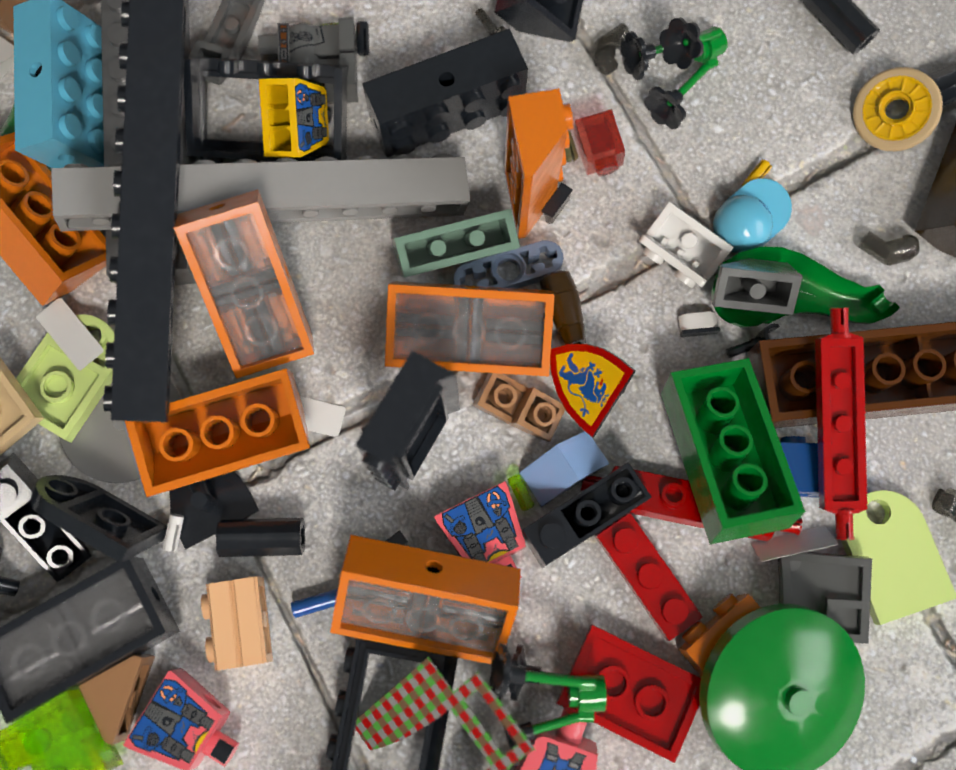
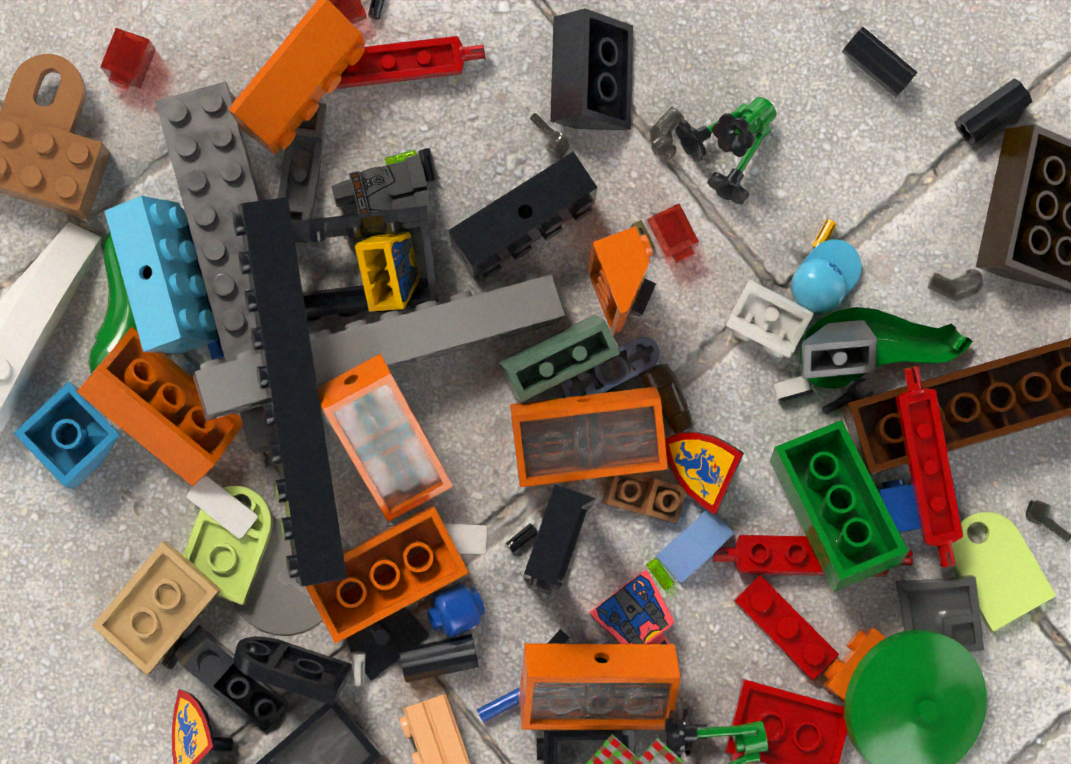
camera: 15 degrees left, 5 degrees up
black slope [522,462,652,568] -> none
white sticker [750,526,838,561] -> none
wheel [853,67,943,151] -> none
none -> blue head [427,583,485,638]

